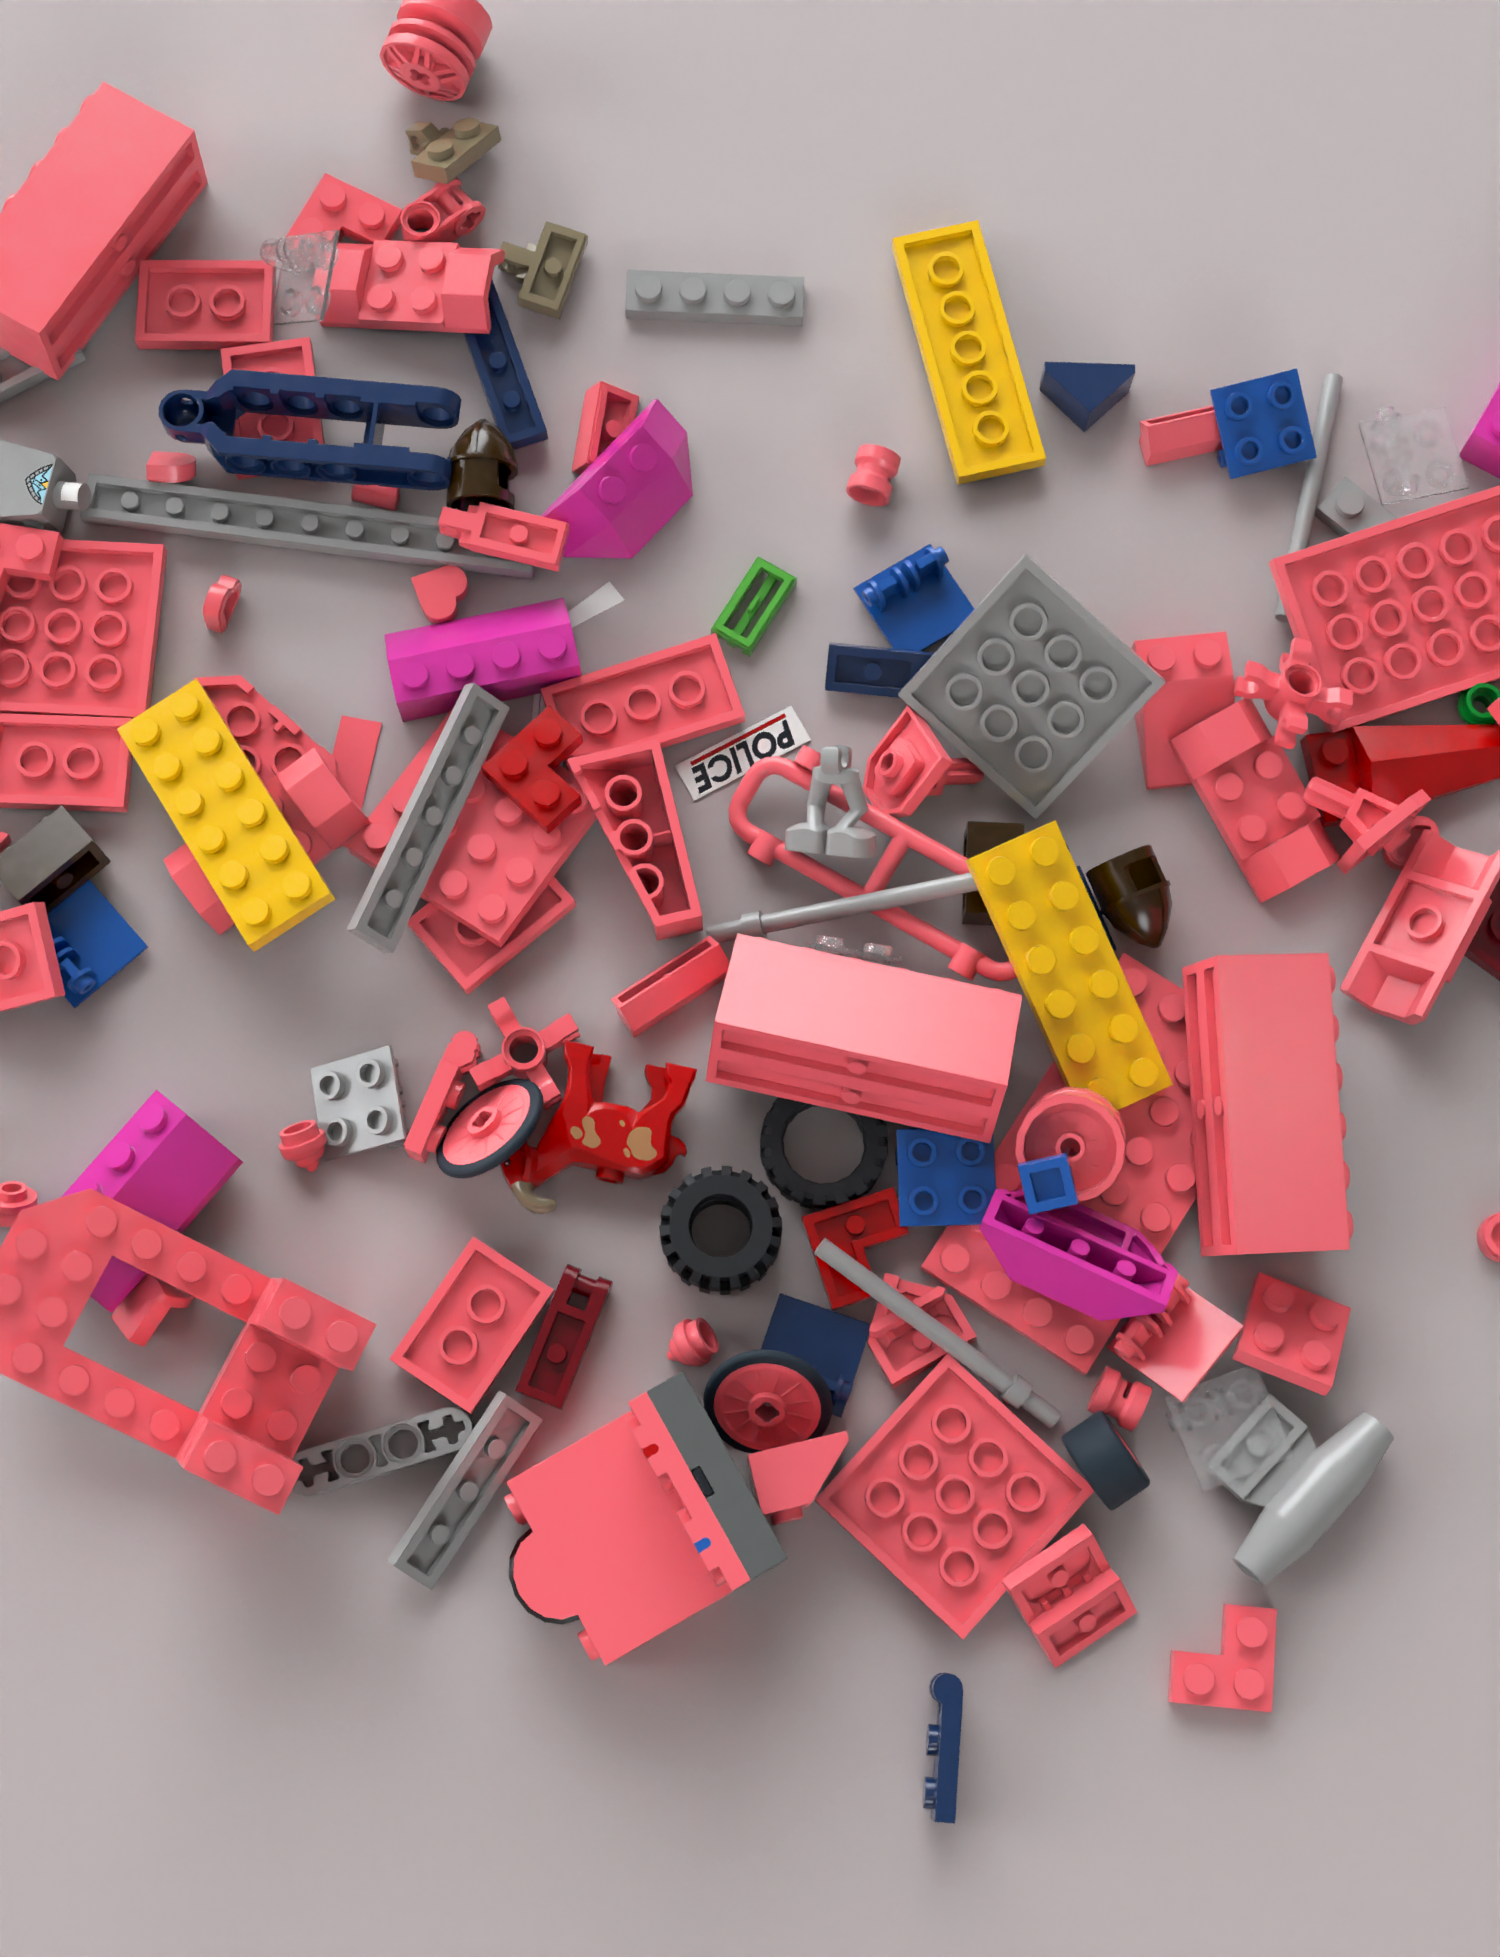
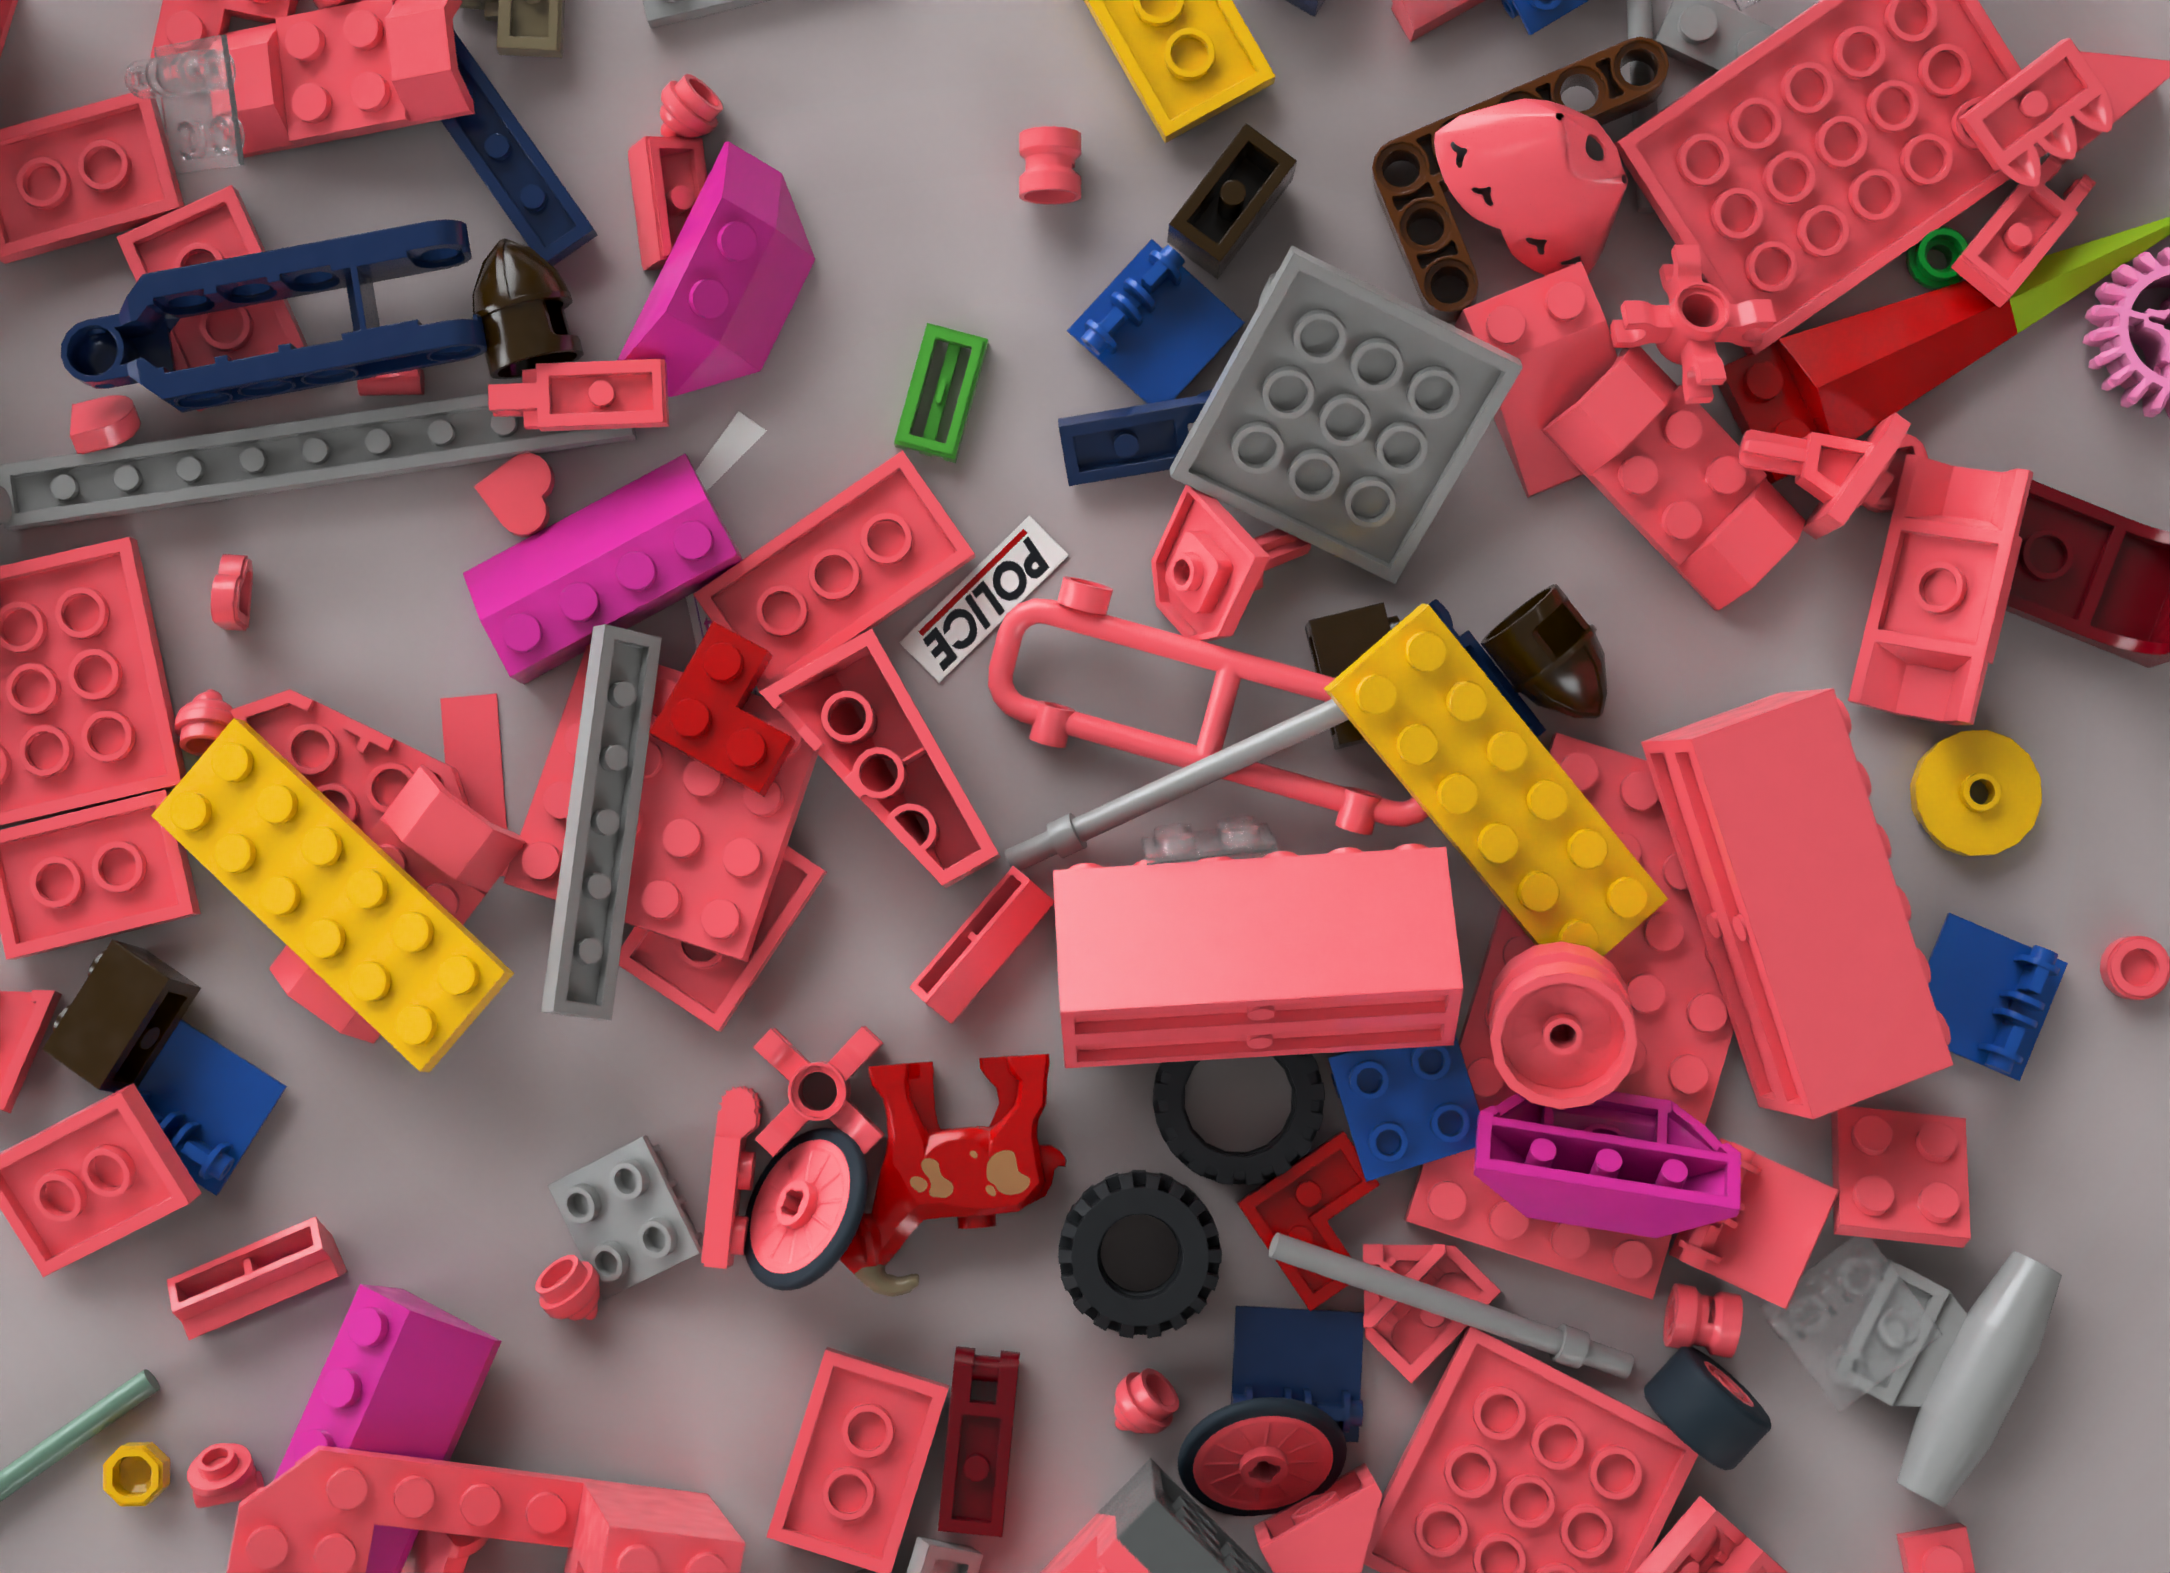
camera: 10 degrees left, 10 degrees up
light grey piece [785,745,876,858] -> none
blue tile [1017,1153,1079,1215] -> none
none -> coral piece [167,1217,347,1340]
none -> coral plate [174,689,234,756]
none -> coral plate [660,74,723,138]
none -> dark brown brick [1167,123,1297,279]
none -> reddish brown beam [1372,37,1669,323]
none -> coral piece [1434,98,1628,276]
none -> yellow plate [1910,730,2042,857]
none -> blue hinge [1928,913,2068,1081]

